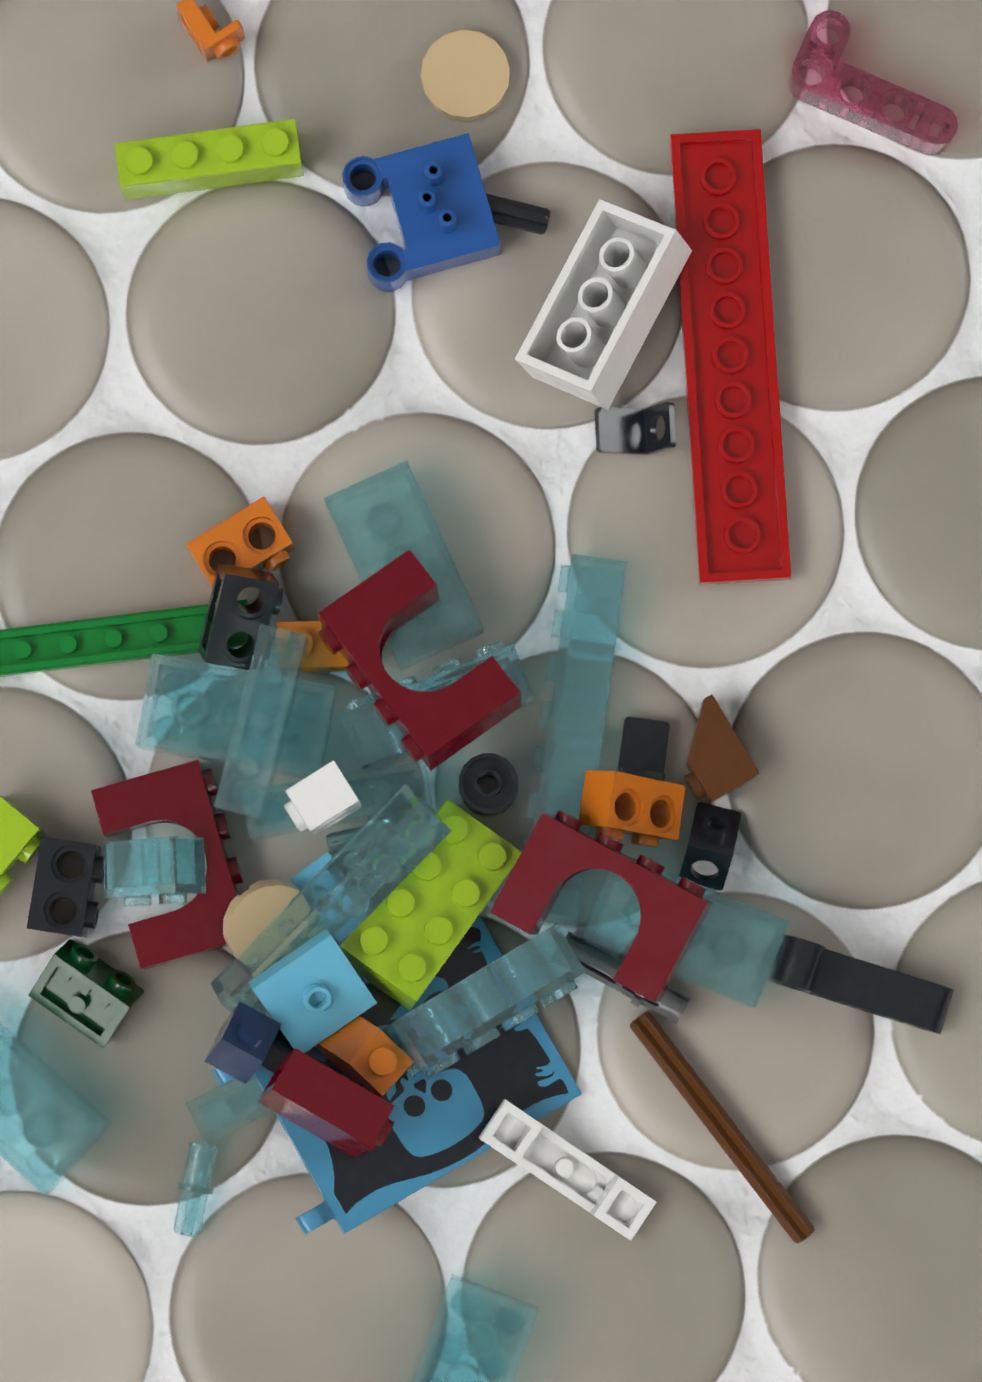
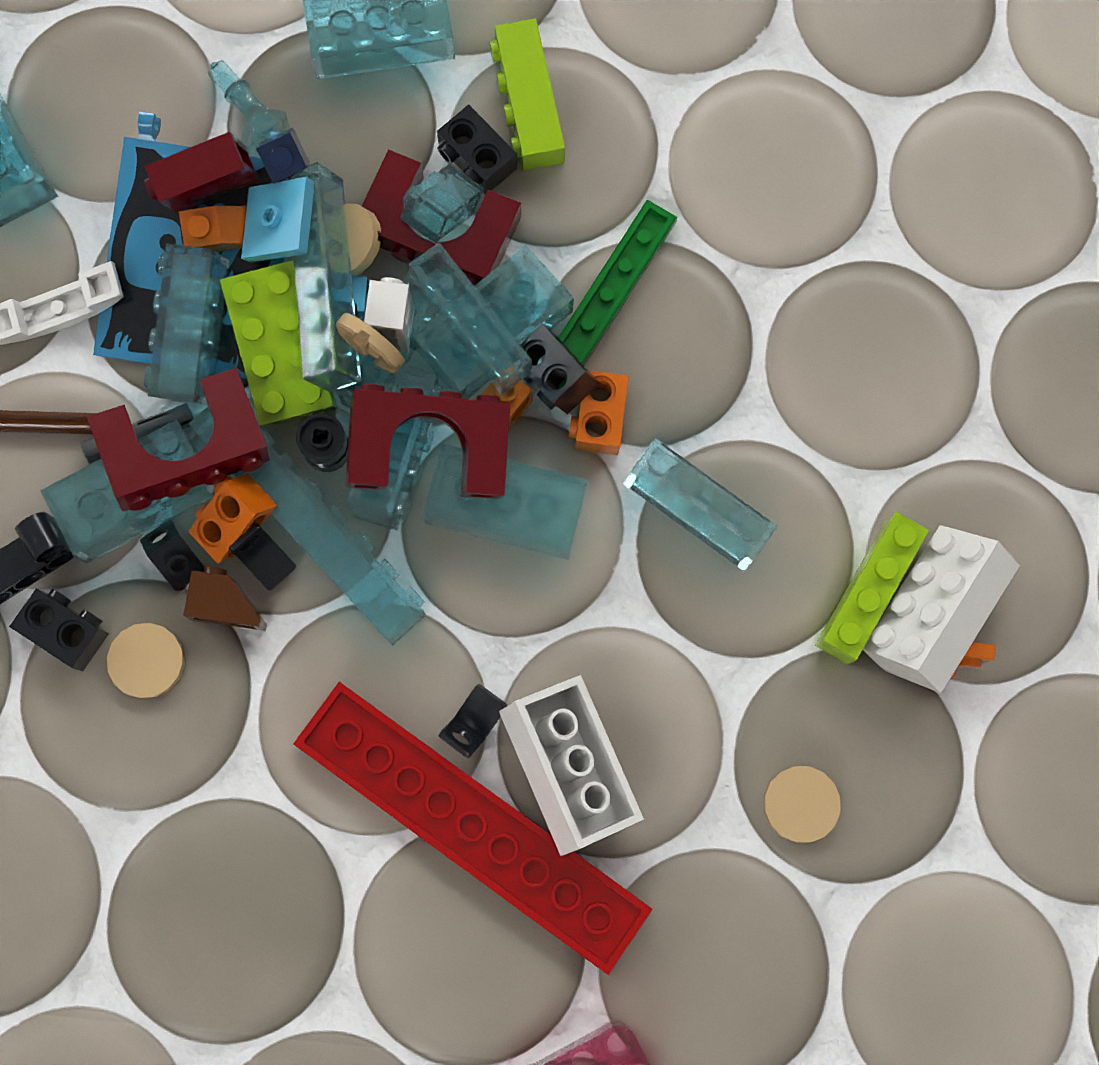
camera: 125 degrees right, 5 degrees down
dark green bracket [28,939,144,1048] -> none
blue piece [342,133,550,292] -> none
none -> black brick [9,588,109,671]
none -> tan tile [107,623,185,699]
none -> tan tile [335,313,405,374]
none -> clear light blue brick [623,438,778,571]
none -> white brick [863,525,1020,693]

